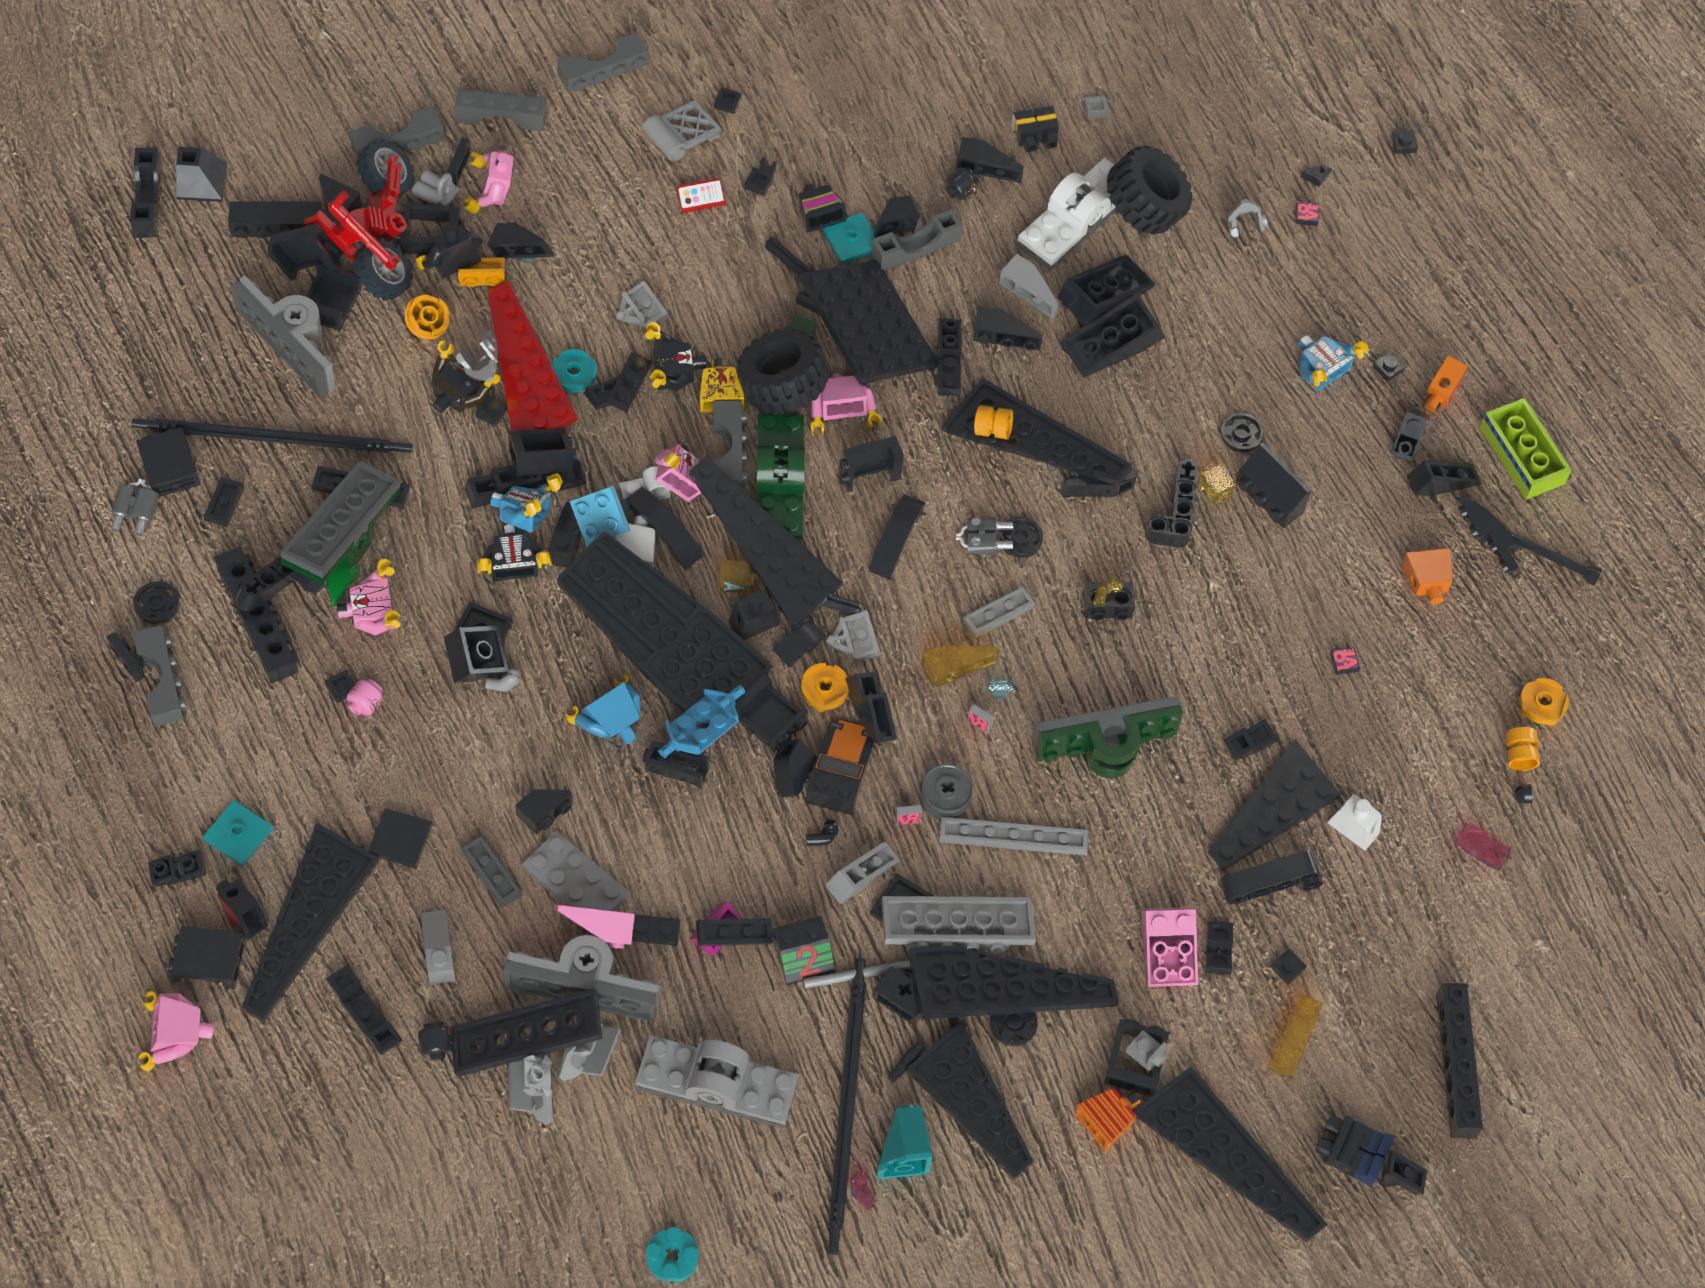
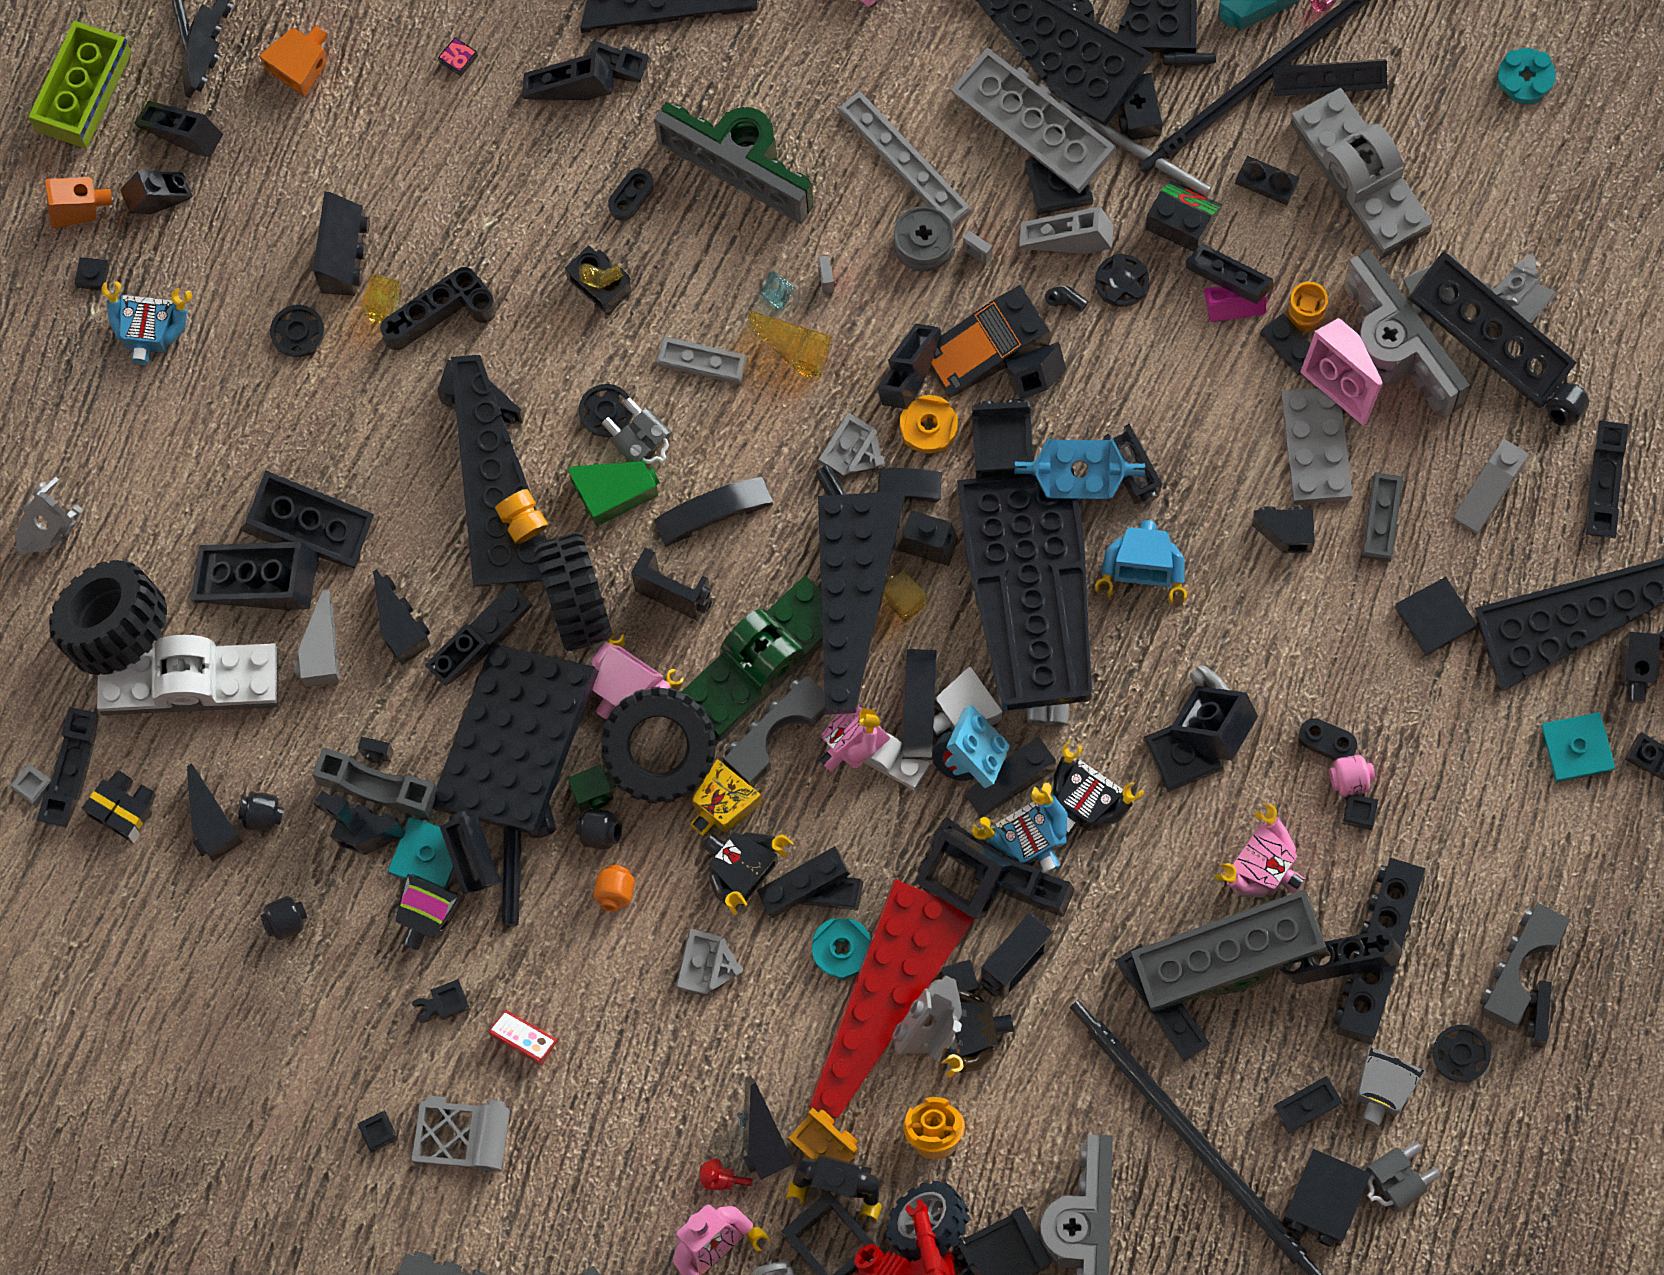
camera: 125 degrees left, 10 degrees up
none -> black slope [37,707,99,828]
none -> black head [260,896,307,940]
none -> black wing [313,790,364,835]
none -> black plate [358,736,394,764]
none -> black window [439,811,504,894]
none -> black slope [522,52,614,100]
none -> black tyre [533,532,613,651]
none -> green slope [567,461,660,527]
none -> black head [575,809,622,850]
none -> orange head [593,865,635,912]
none -> black plate [608,168,654,221]
none -> red piece [699,1158,753,1190]
none -> black window [981,912,1053,999]
none -> black wheel [1095,253,1149,307]
none -> black tile [1235,155,1300,206]
none -> black plate [1272,59,1388,96]
none -> light orange wheel [1287,281,1328,332]
none -> black plate [1299,718,1357,760]
none -> light grey torso [1356,1047,1425,1127]

